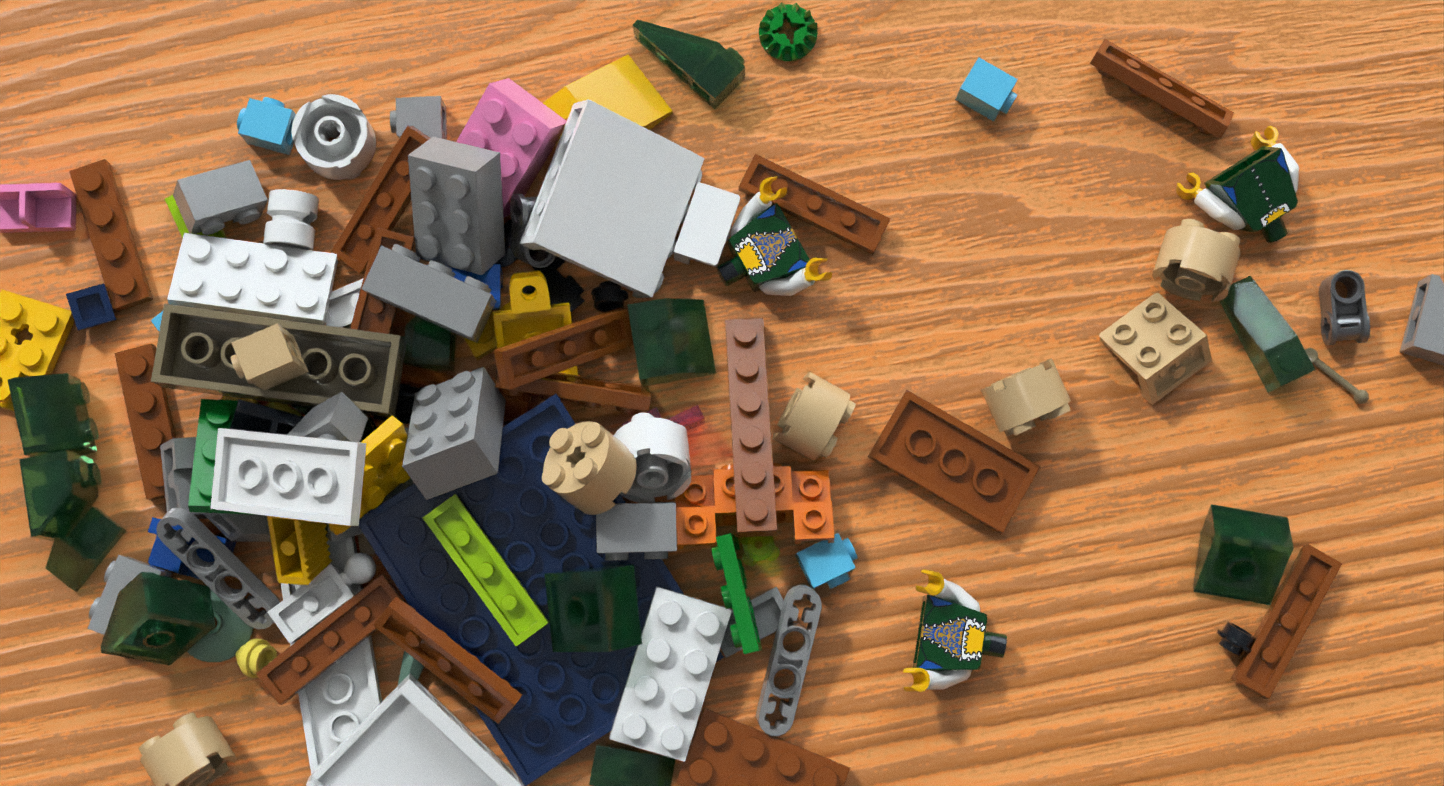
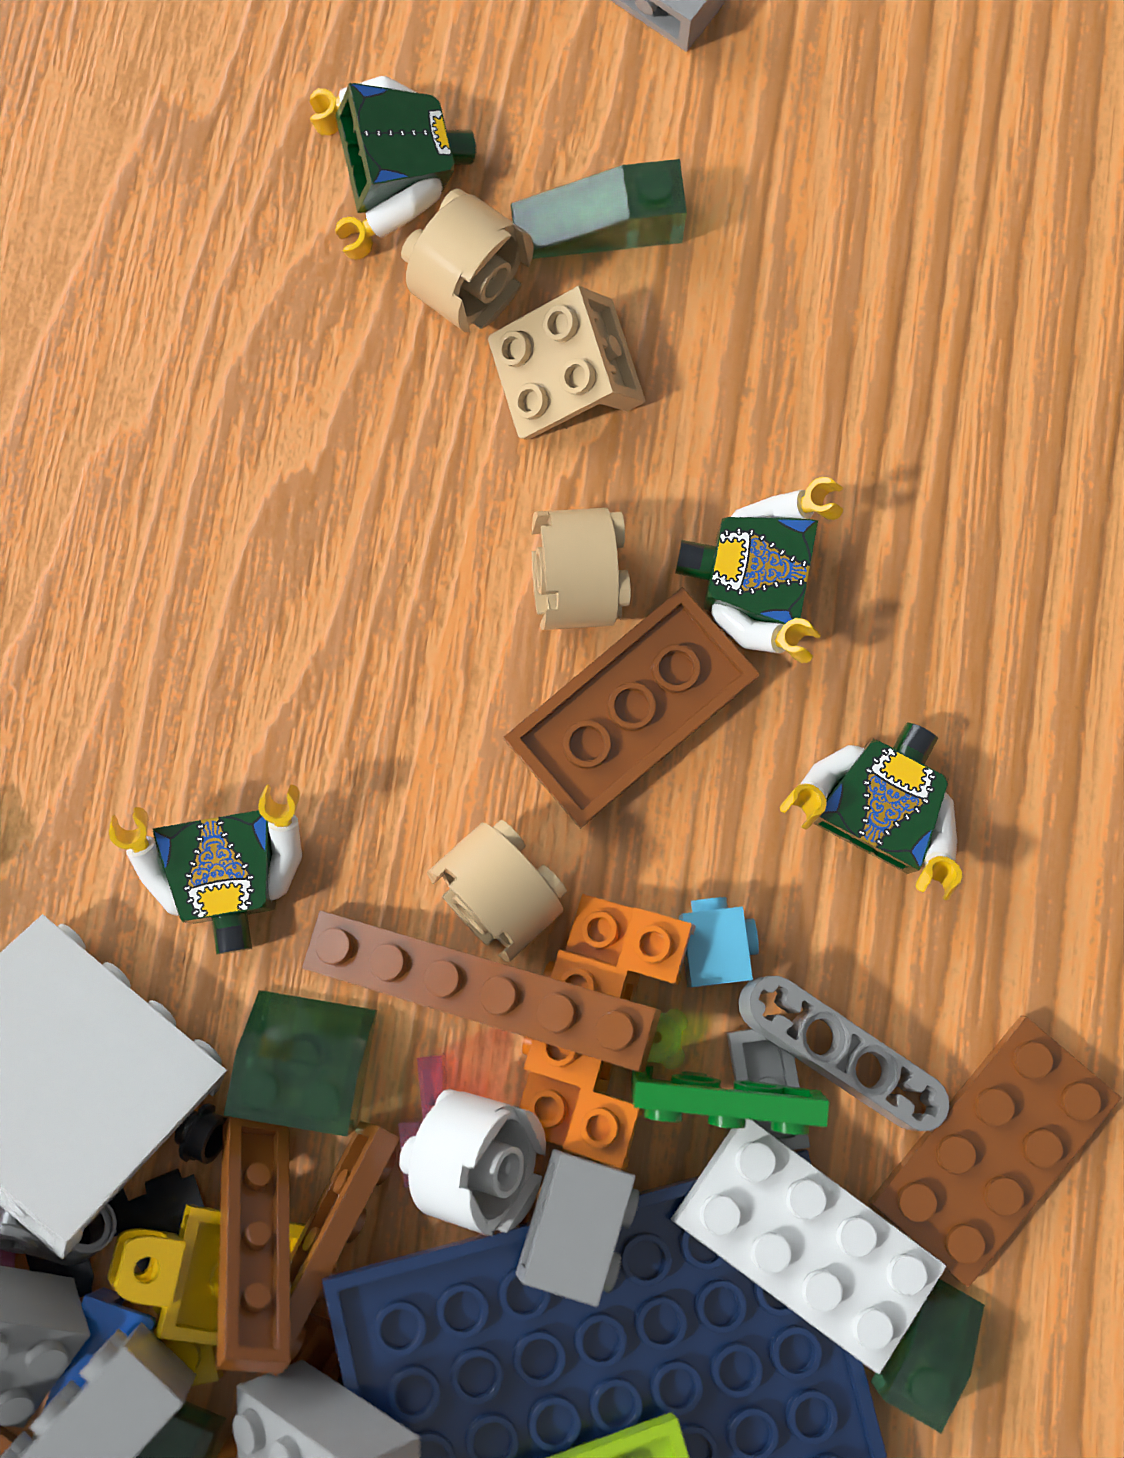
camera: 70 degrees left, 0 degrees up
tan brick [542,421,637,515] -> none
clear green slope [544,565,642,652] -> none
white panel [674,182,740,267] -> none
dark orange plate [739,154,891,255] -> none
medium azure brick [955,57,1018,121] -> none
dark orange plate [1090,39,1234,138] -> none
clear green slope [1193,504,1294,605] -> none
black plate [1217,621,1255,656] -> none
dark orange plate [1231,544,1342,699] -> none
dark tan hinge [1301,348,1369,404] -> none
flat silver piece [1318,270,1370,345] -> none
none -> torso [675,477,844,663]

